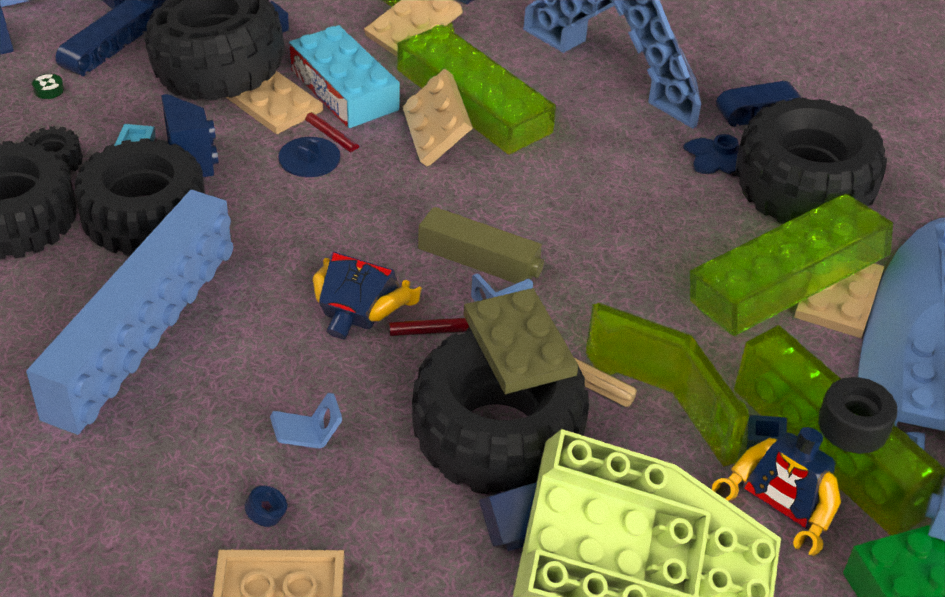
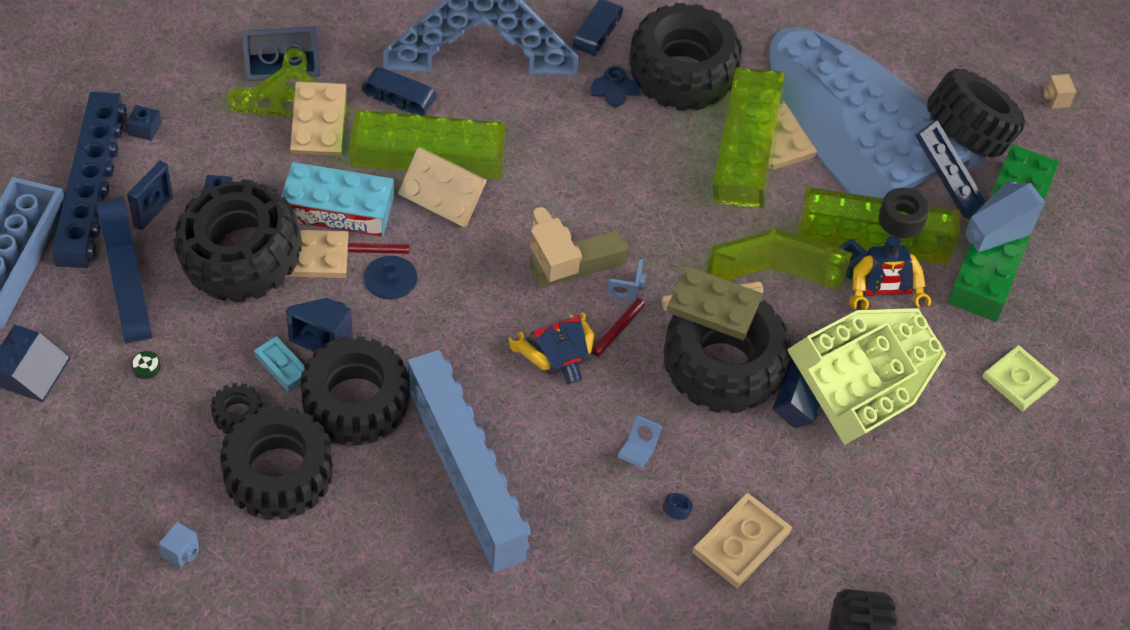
camera: 50 degrees left, 10 degrees up
none -> dark blue beam [362,67,436,117]
none -> tan hinge [530,207,582,282]

